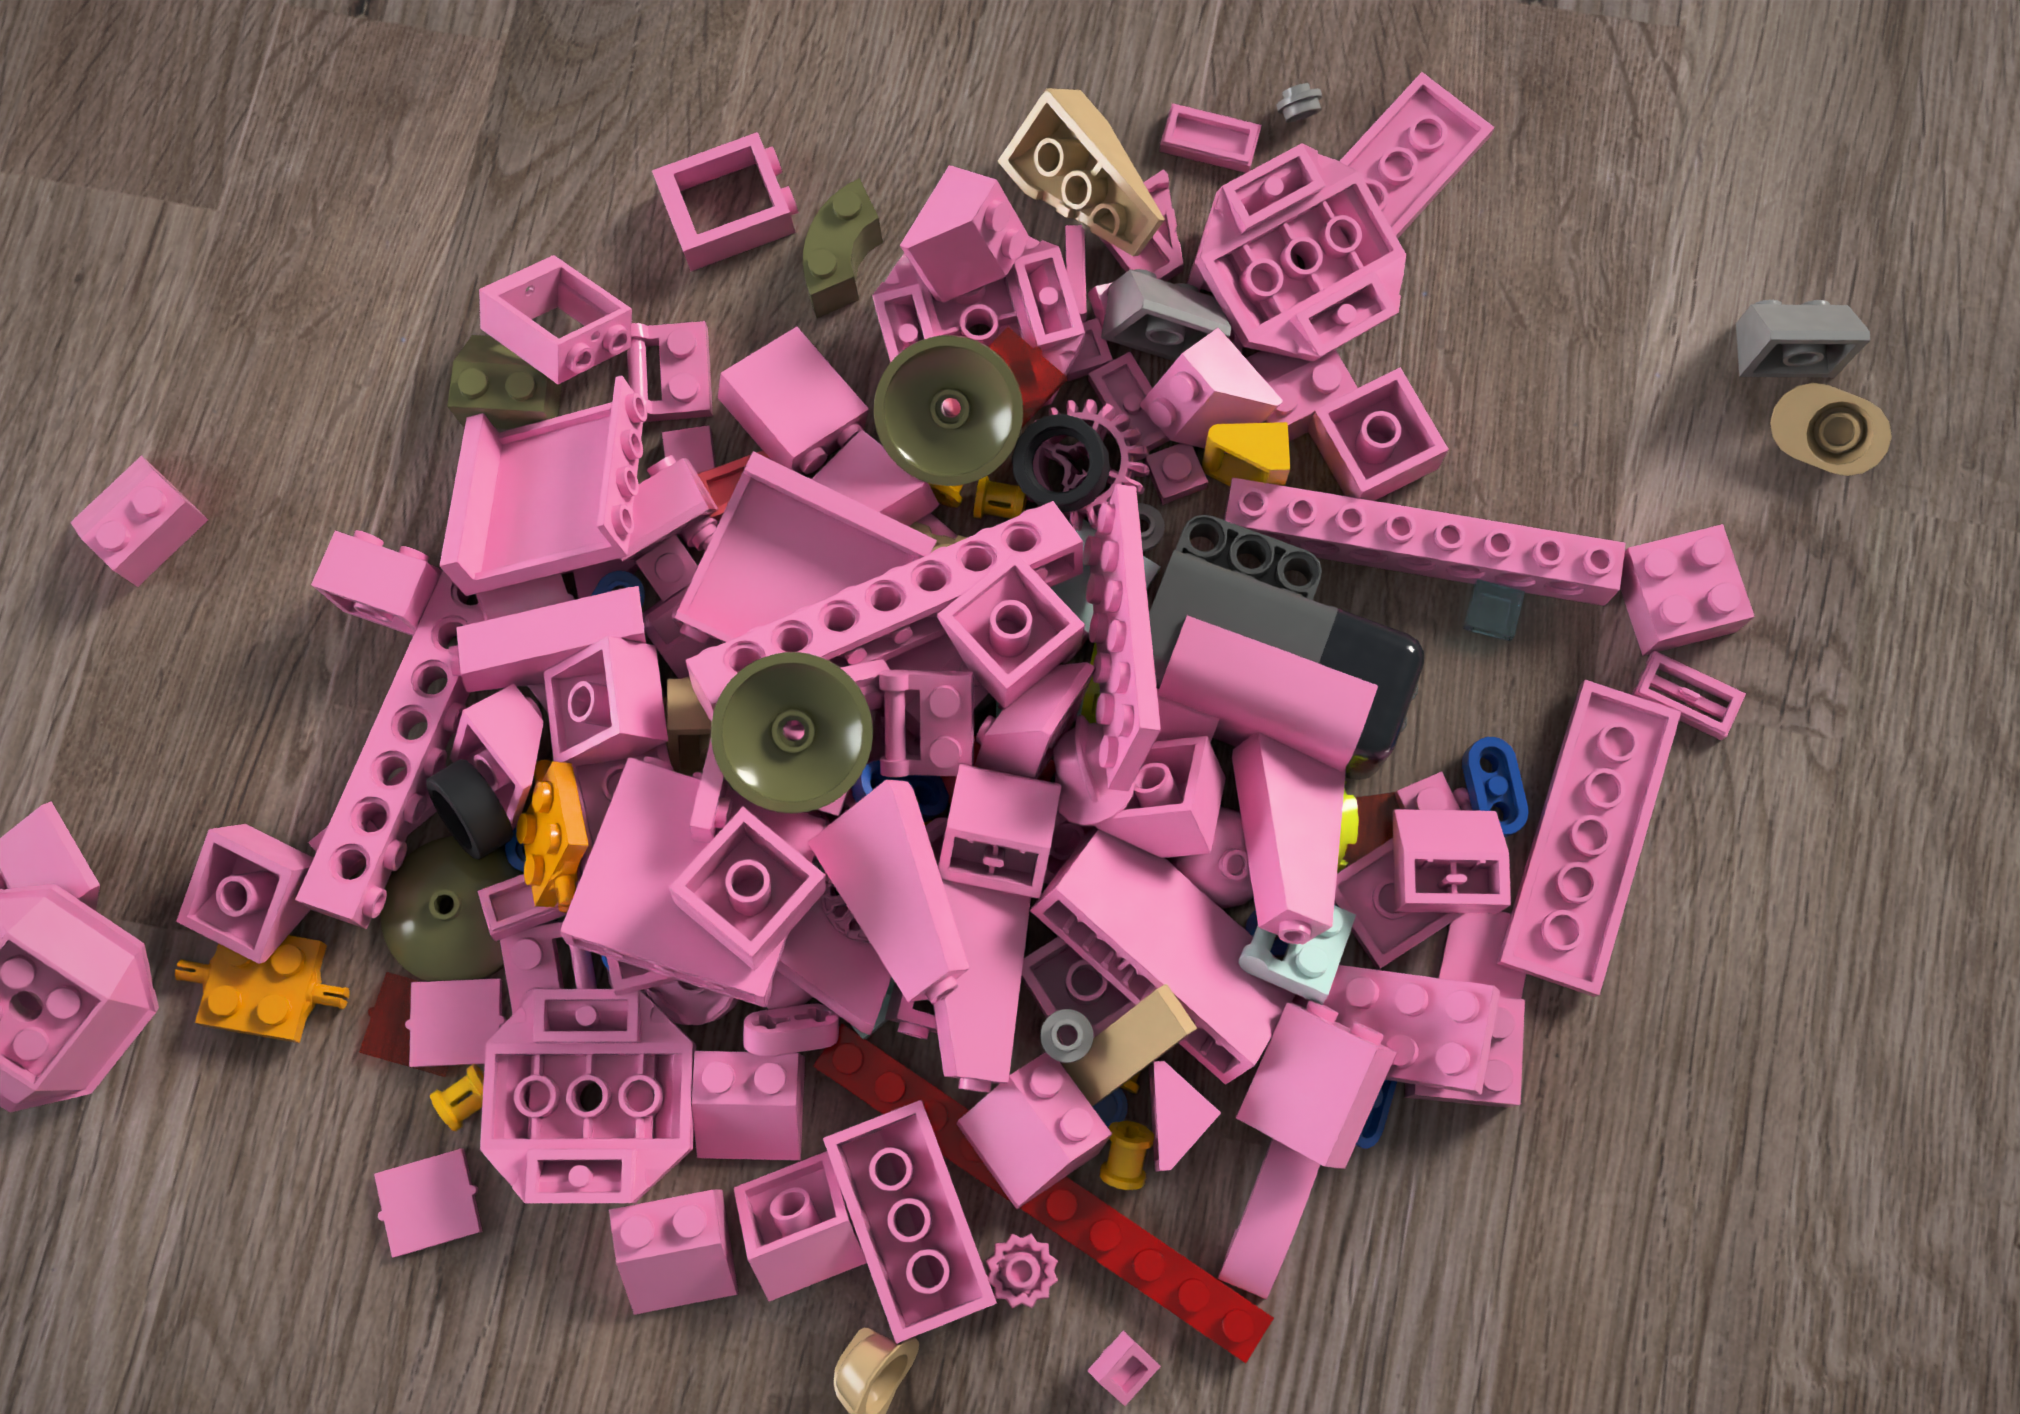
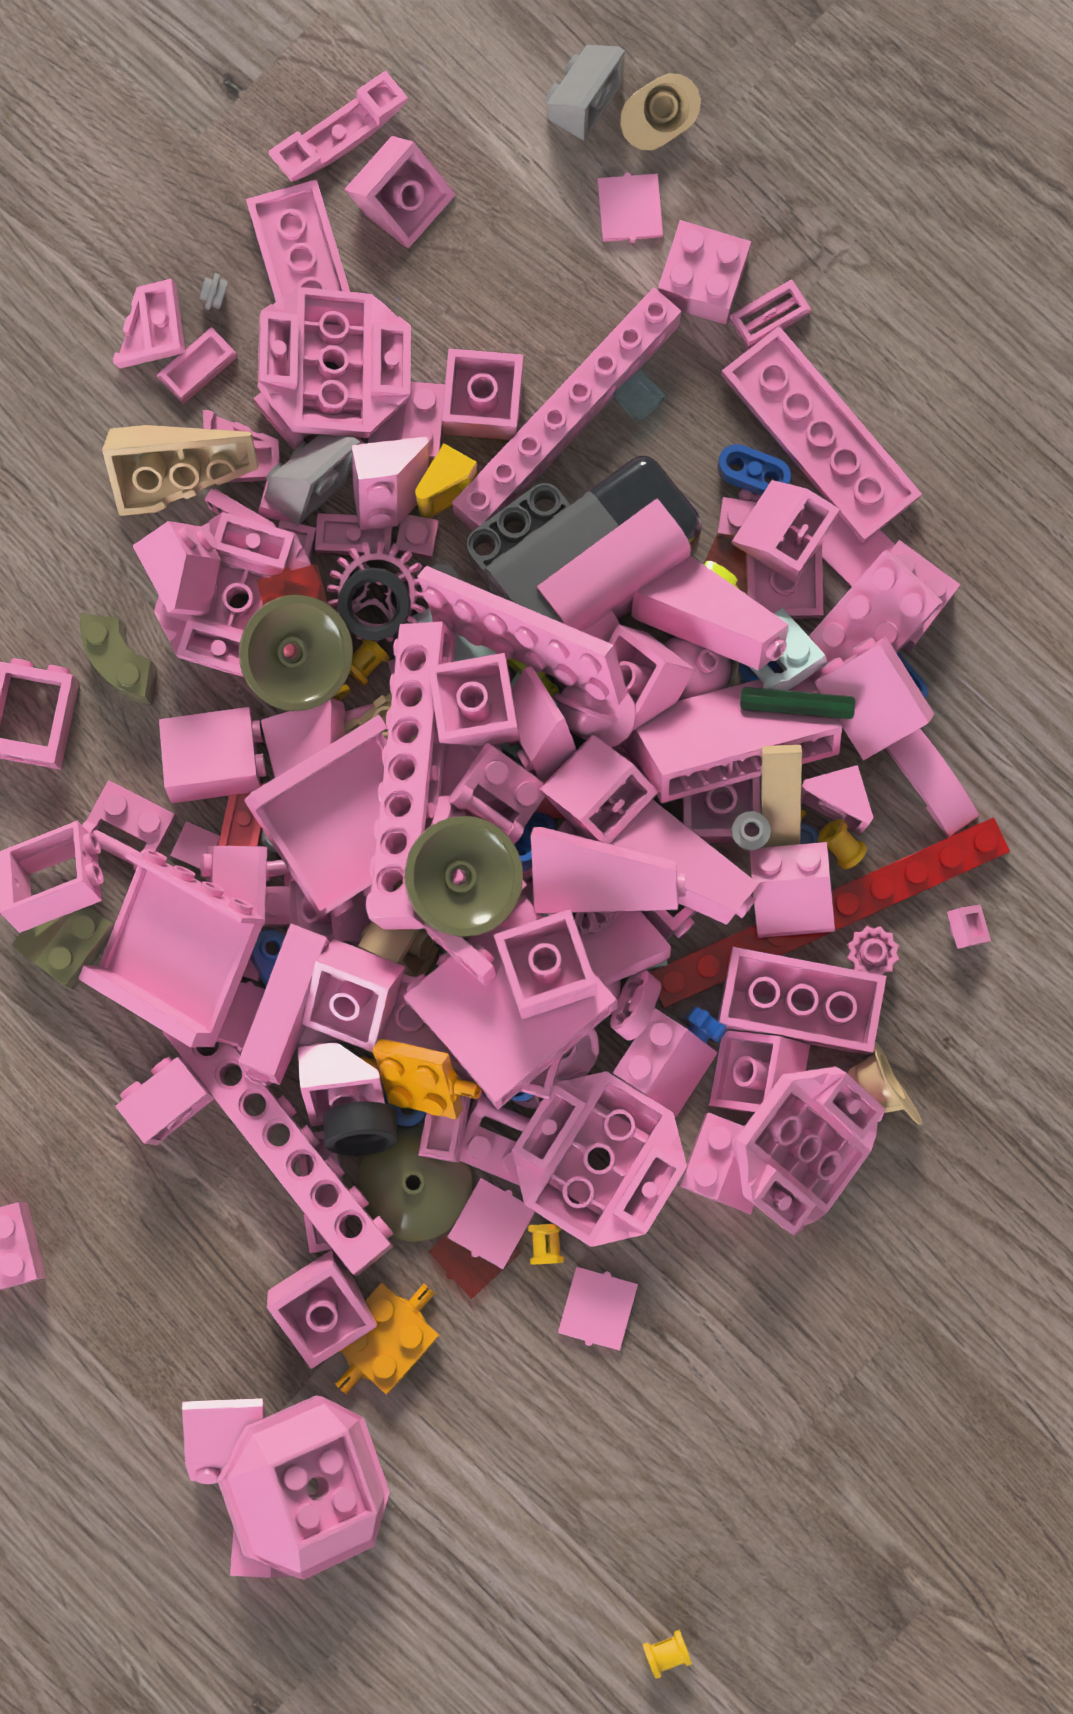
camera: 60 degrees left, 5 degrees up
none -> bright pink wing [113,279,185,369]
none -> bright pink slope [269,70,408,182]
none -> bright pink slope [344,136,456,248]
none -> bright pink piece [597,172,663,243]
none -> blue plate [683,1007,728,1043]
none -> bright pink piece [732,1067,885,1236]
none -> dark green axle [740,687,855,719]

